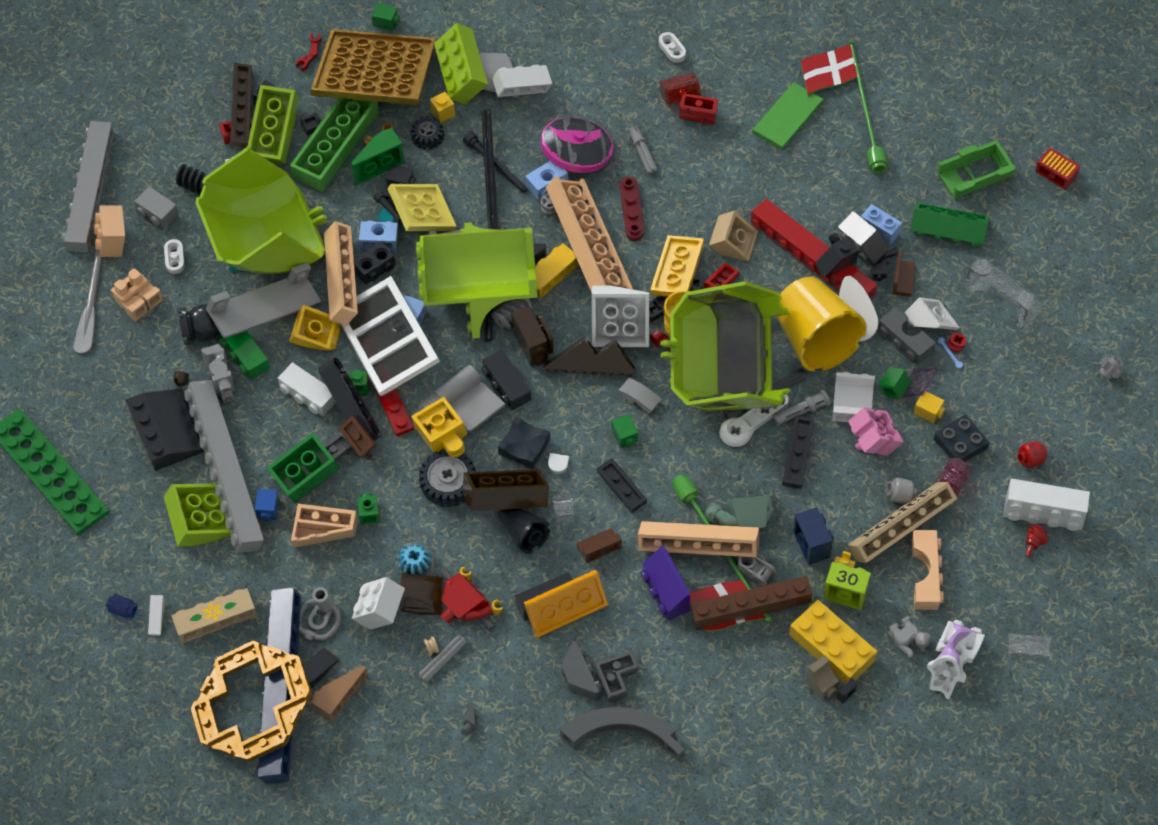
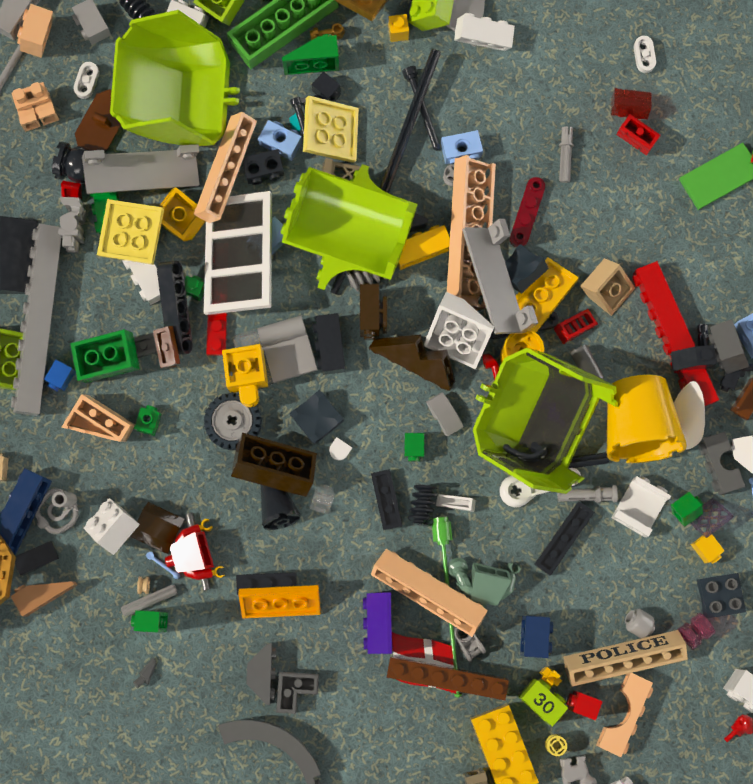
camera: 20 degrees right, 20 degrees up
dark brown hinge [173,371,189,386] -> none
medium azure gear [398,543,432,575] -> none
black wheel [411,116,444,150] -> none
dish [541,117,613,173] -> none
reddish brown panel [577,528,622,563] -> none
bright pink brick [848,407,904,456] -> none
none -> red tile [61,180,82,200]
none -> reddish brown shield [75,89,121,151]
none -> light yellow plate [97,199,164,265]
none -> green brick [131,610,169,633]
none -> light blue hinge [146,552,180,579]
none -> black piece [408,484,438,527]
none -> white piece [436,494,476,512]
none -> light grey bracket [462,219,538,334]
none -> black piece [503,442,548,463]
none -> black brick [505,244,549,294]
none -> light yellow wheel [545,734,567,756]
none -> red brick [566,691,603,721]

